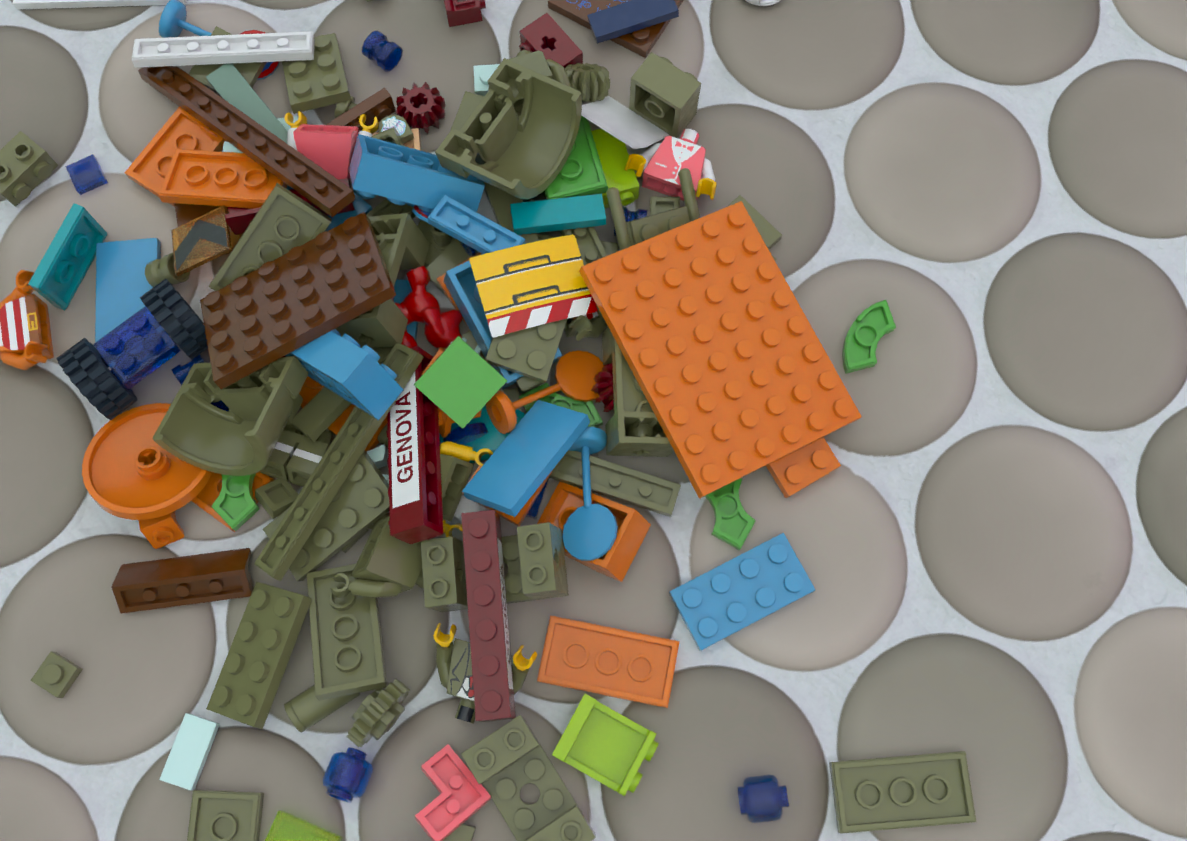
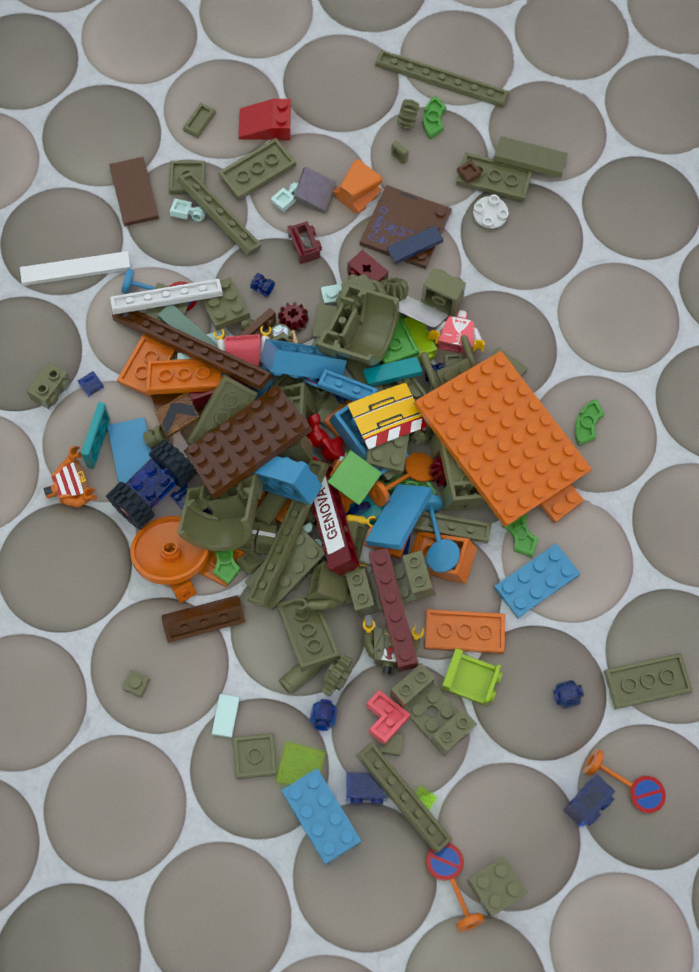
camera: 10 degrees left, 5 degrees down
olive plate [206,581,312,729] -> none

